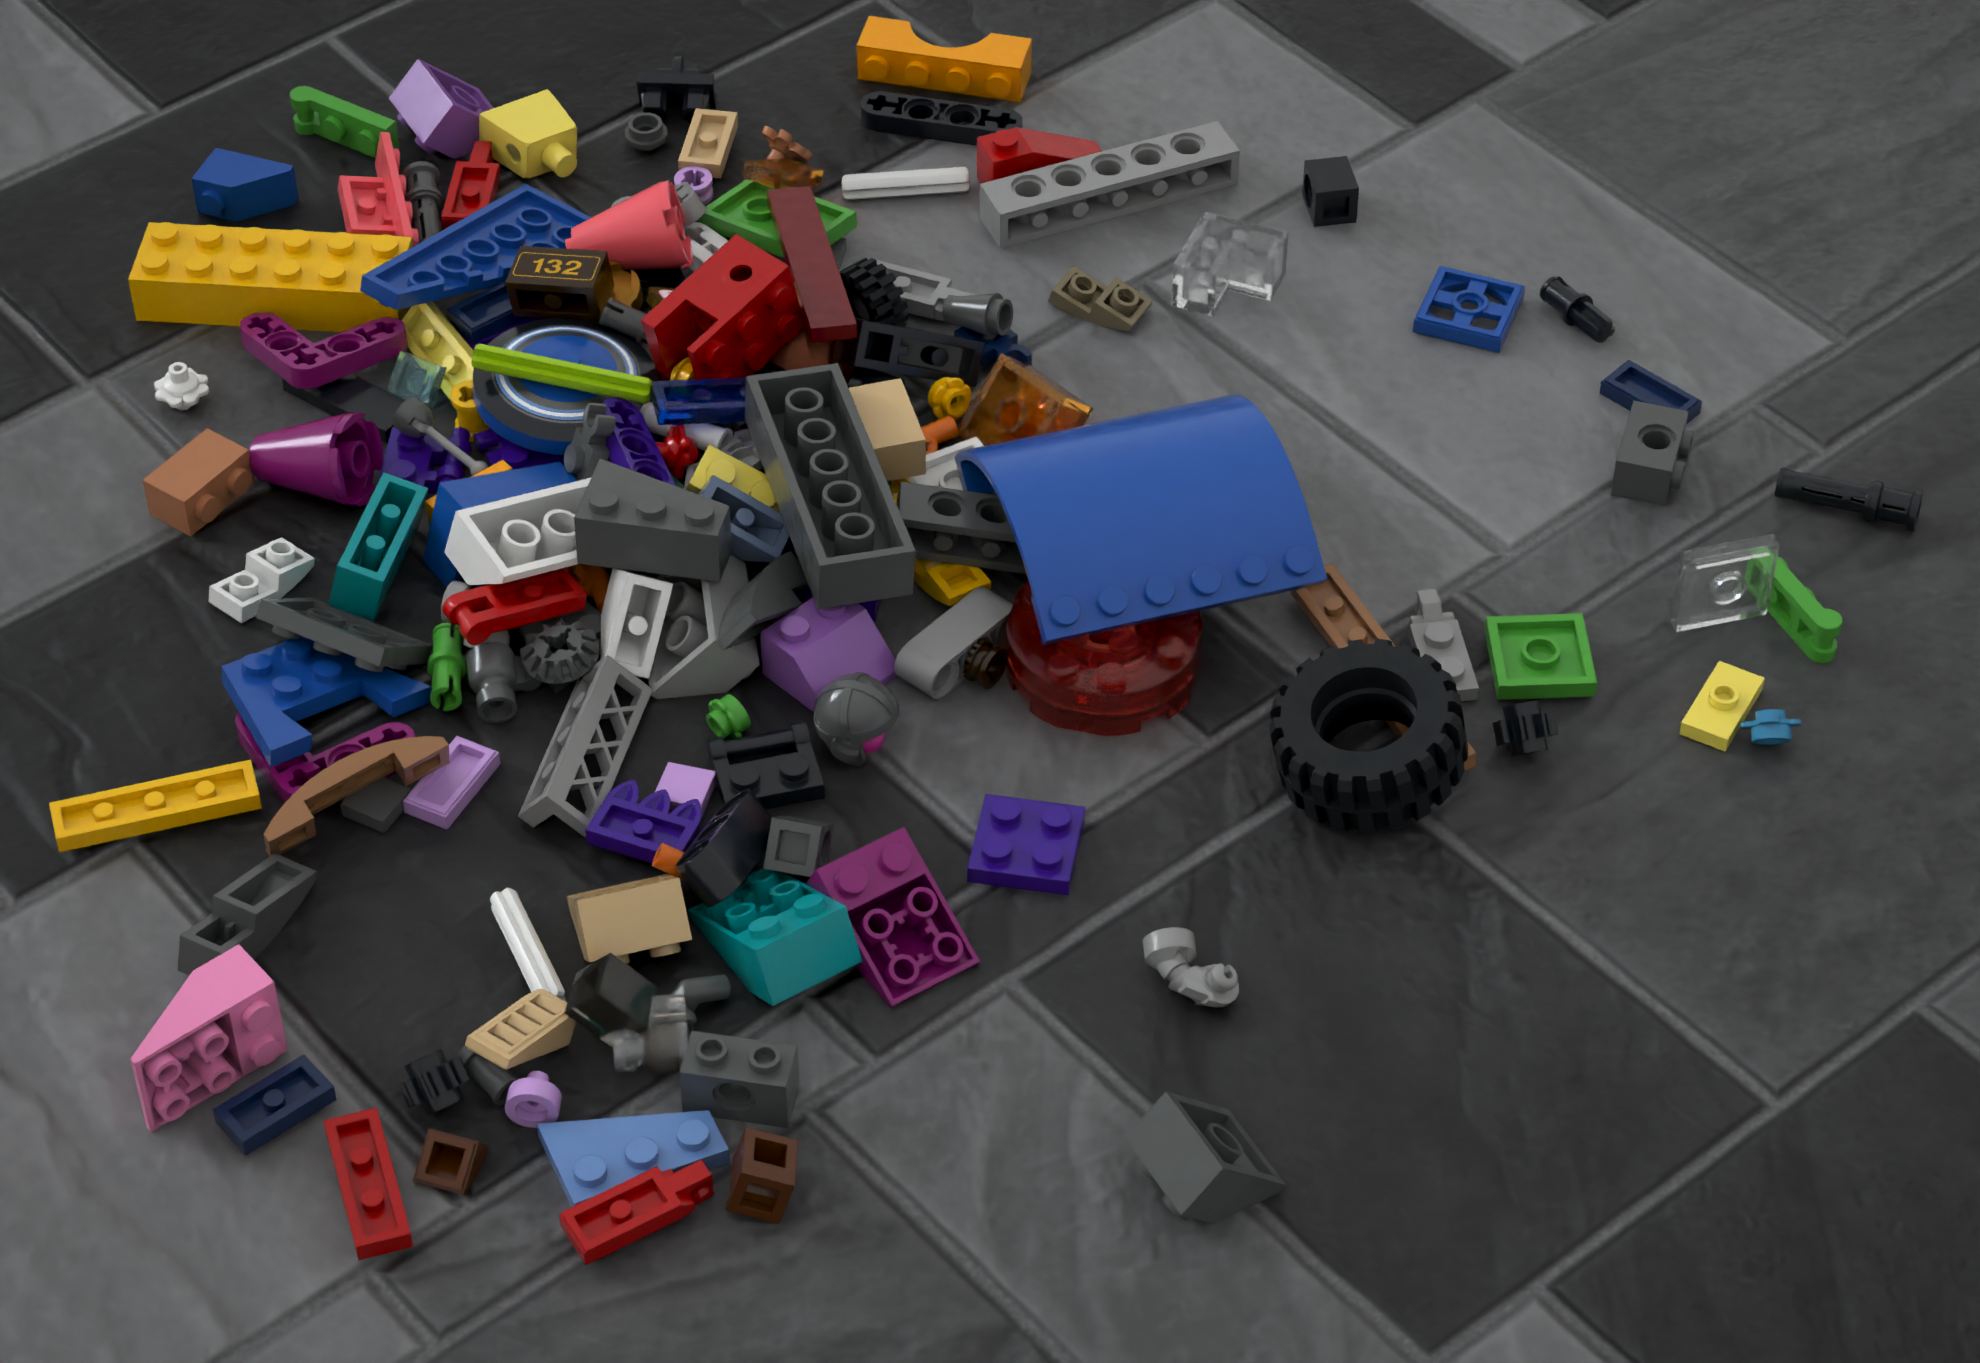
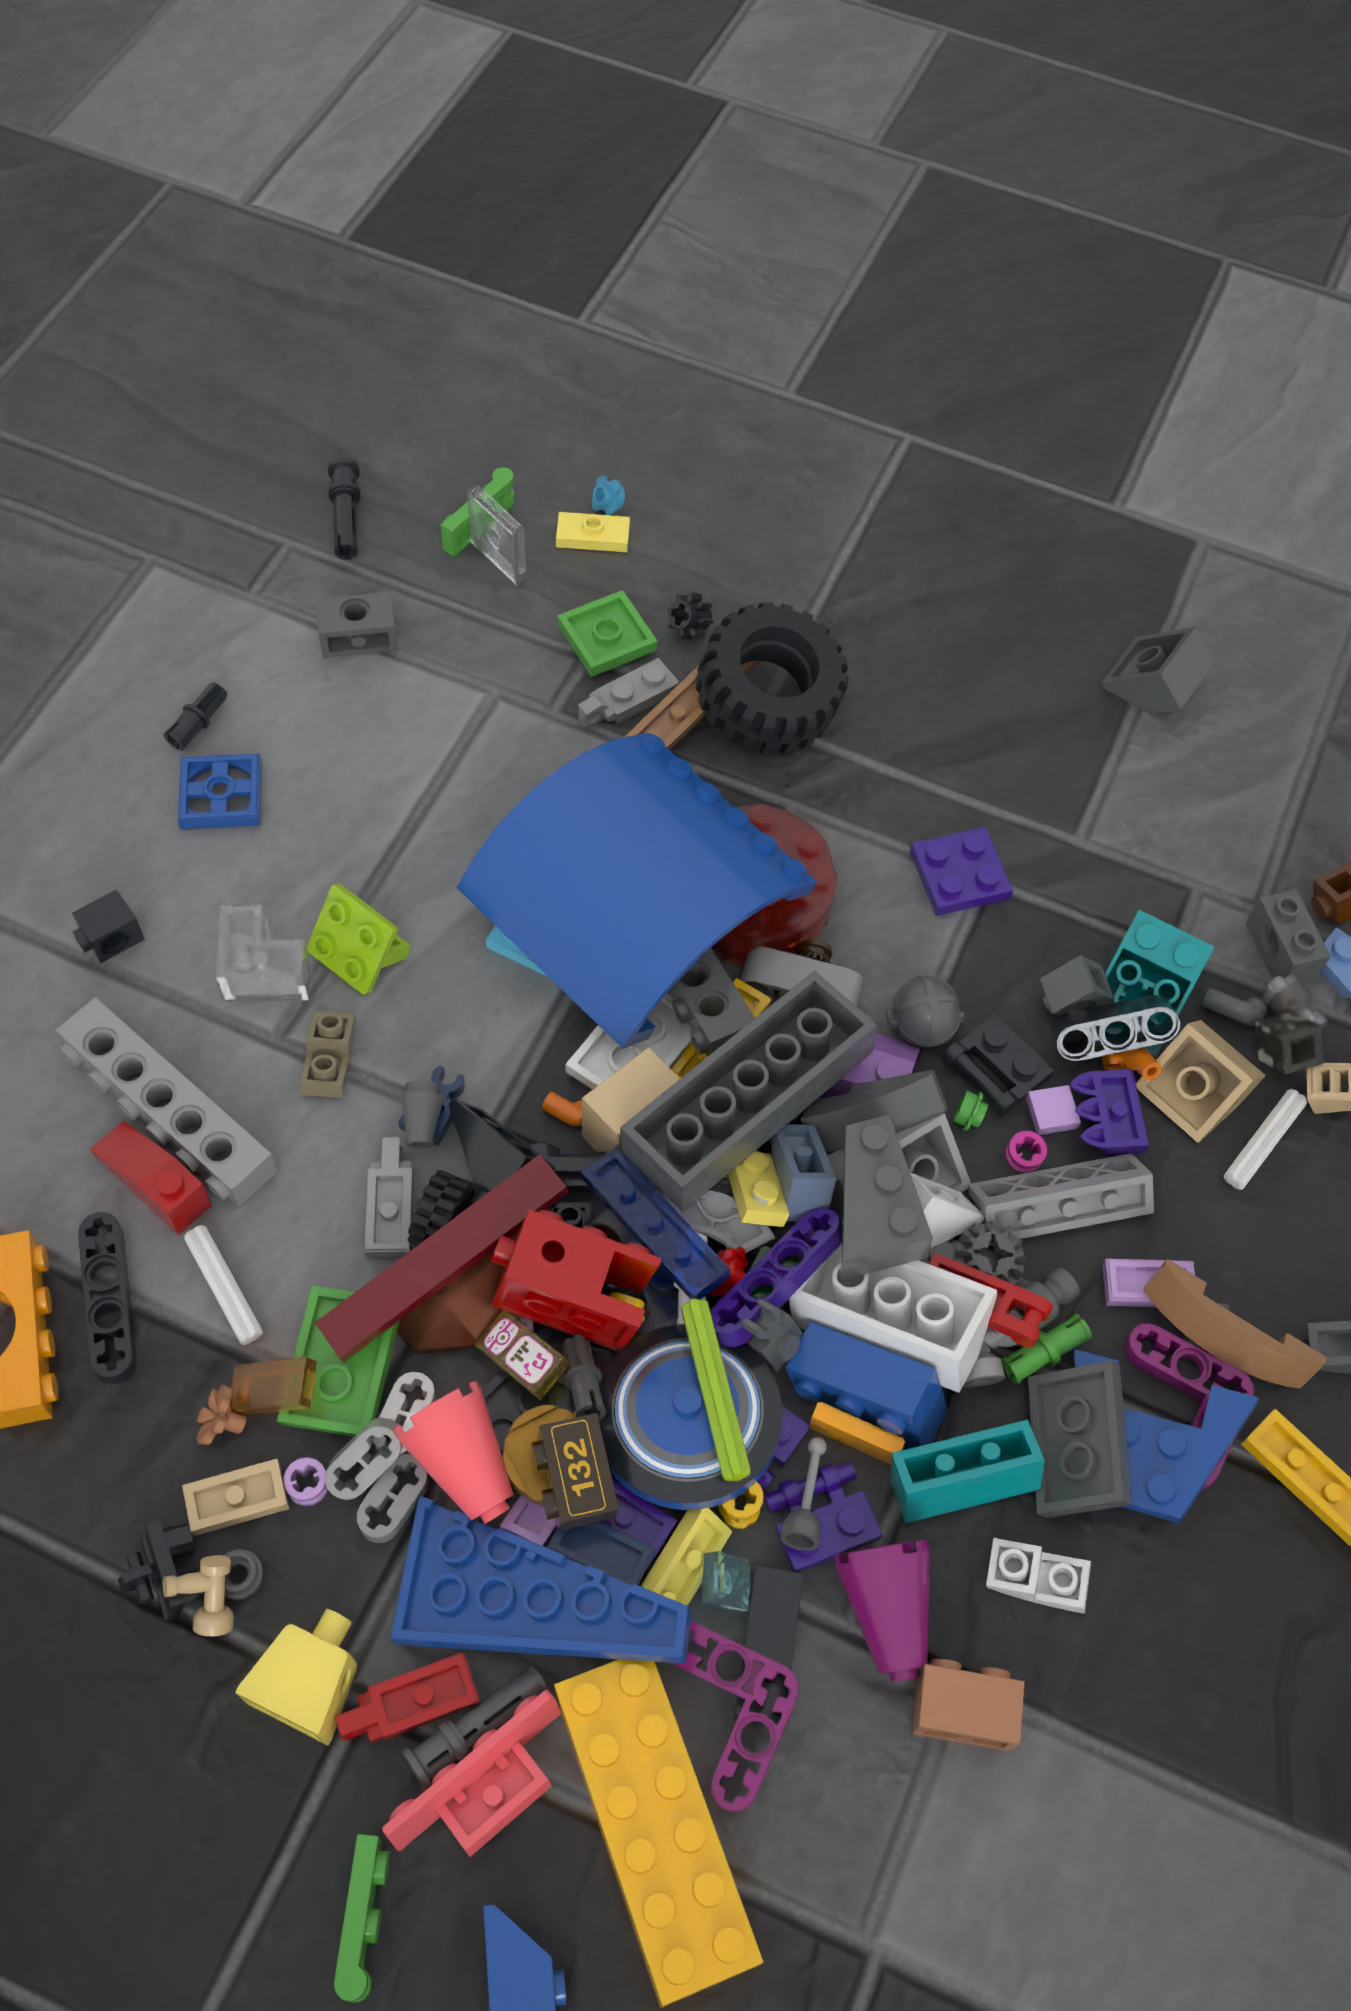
camera: 120 degrees left, 15 degrees up
white plant [154,362,209,410] -> none
medium lavender slope [389,59,493,159] -> none
magenta slope [806,827,980,1008] -> none
yellow plate [928,377,972,420] -> none
clear orange slope [958,353,1094,446] -> none
light grey arm [1142,927,1239,1007] -> none
dark blue tile [1600,360,1702,424] -> none
none -> tan piece [163,1555,234,1636]
none -> lime bracket [306,883,412,995]
none -> dark pink bush [1005,1131,1047,1173]

